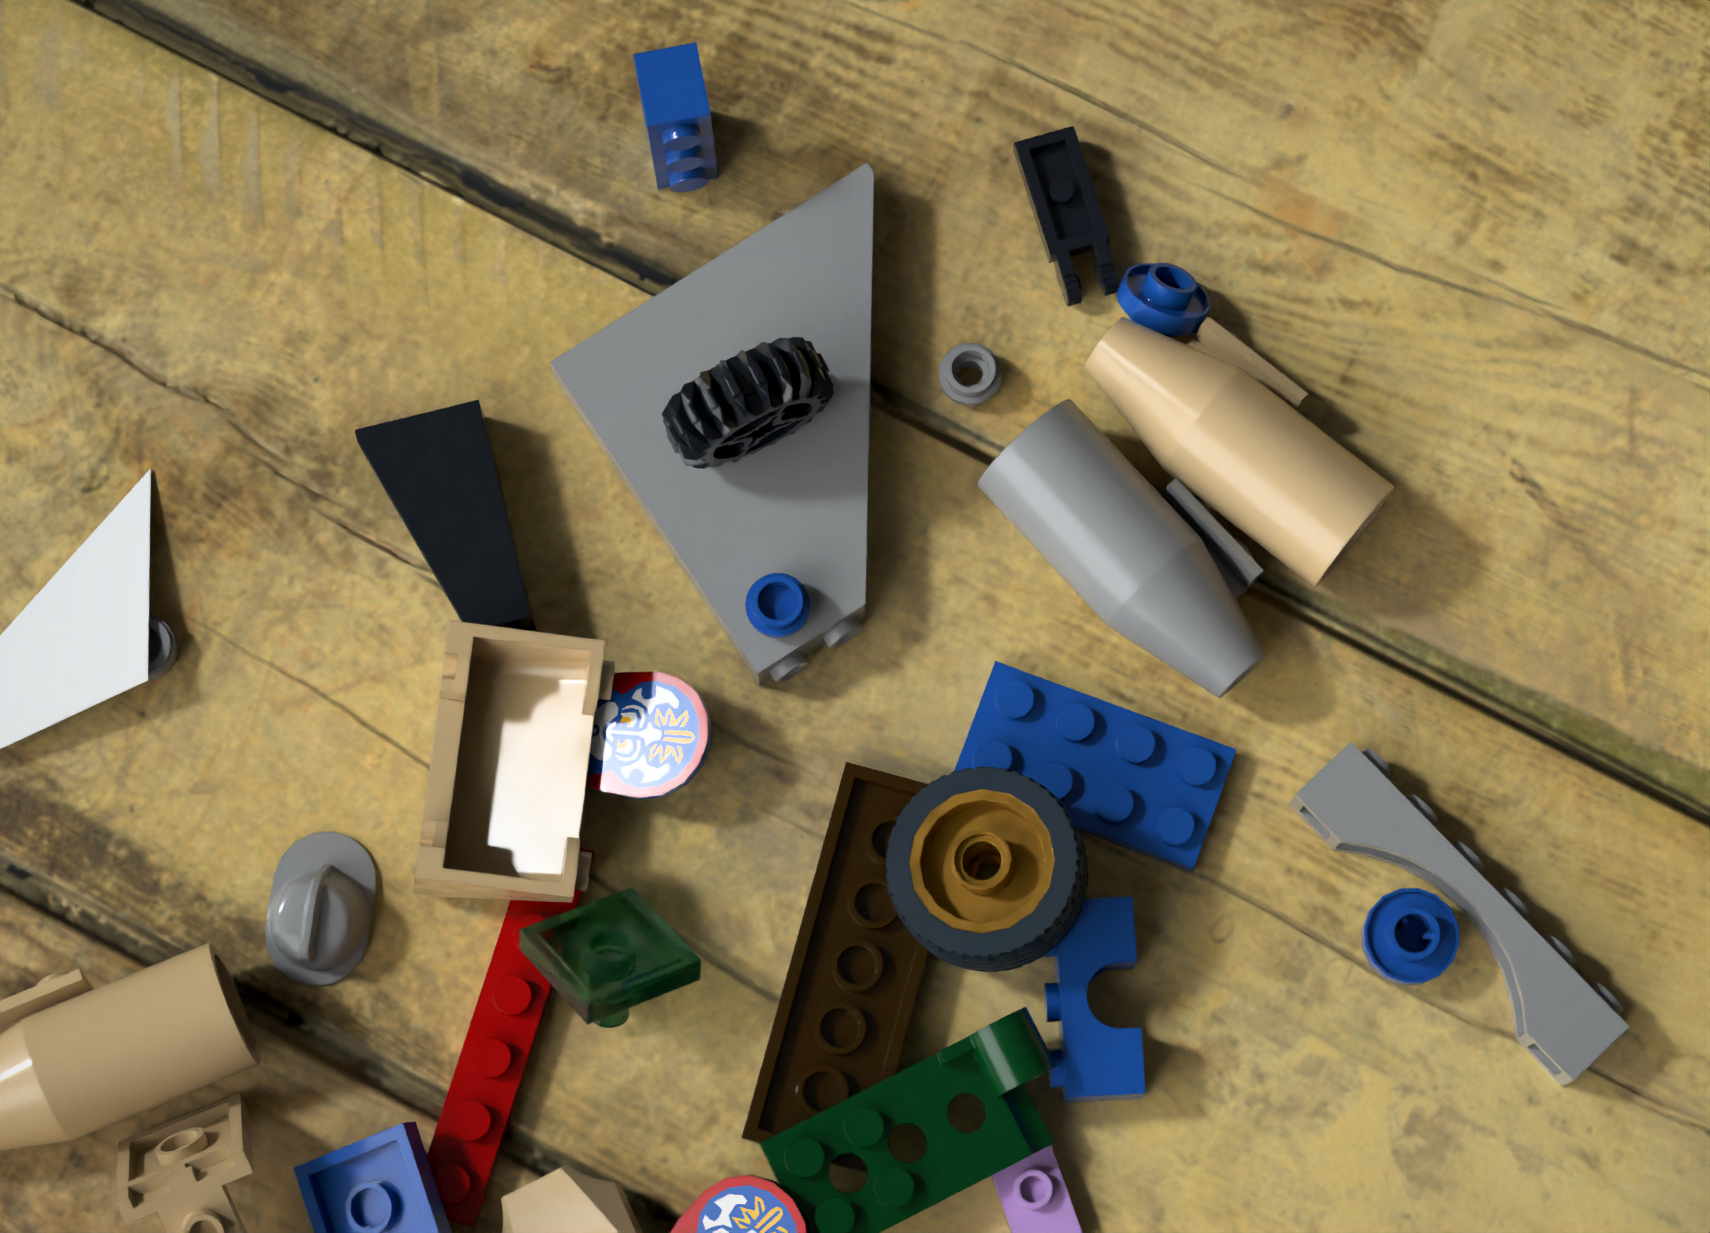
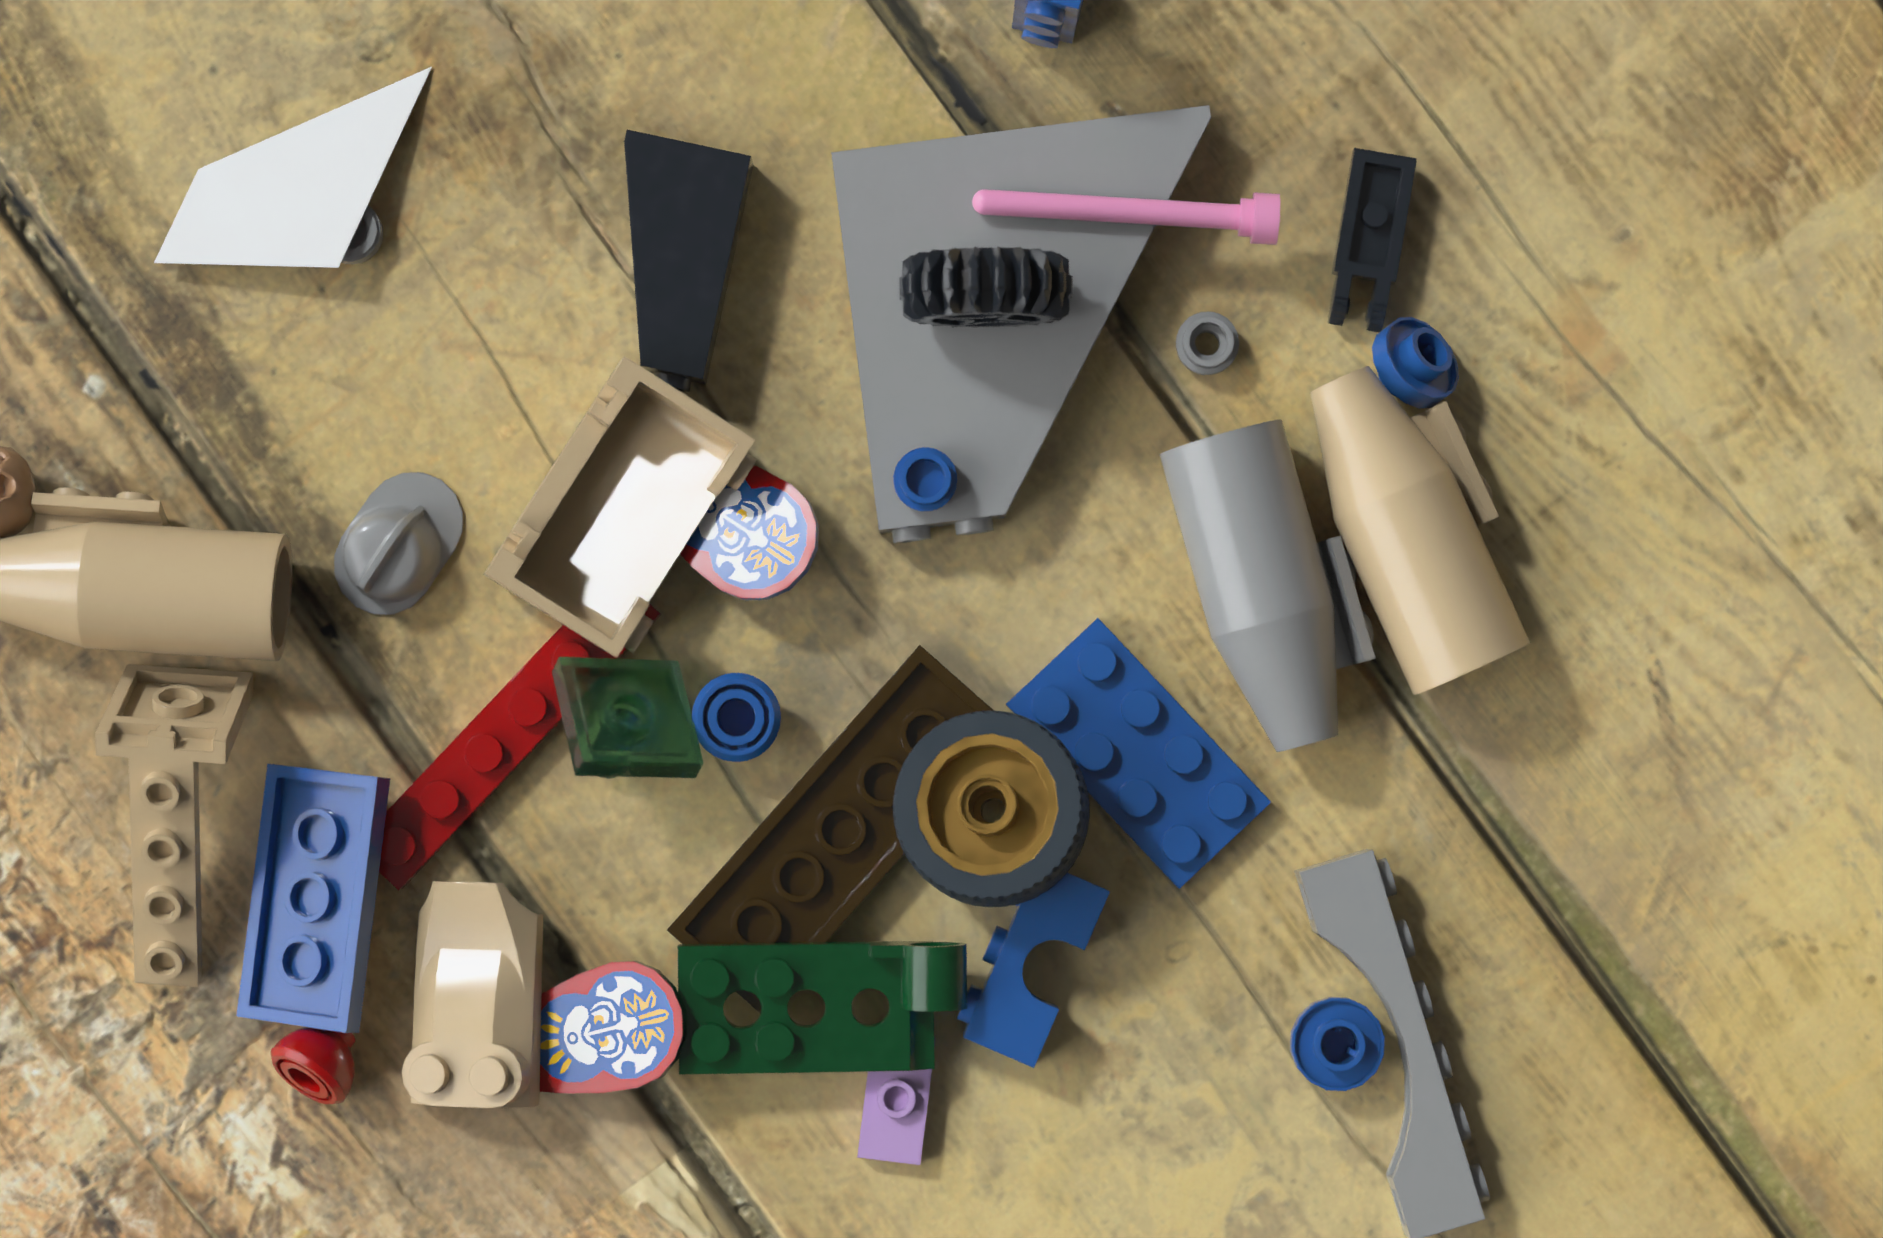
camera: 20 degrees right, 10 degrees up
none -> blue brick [692,673,781,762]
none -> bright pink piece [972,189,1280,245]

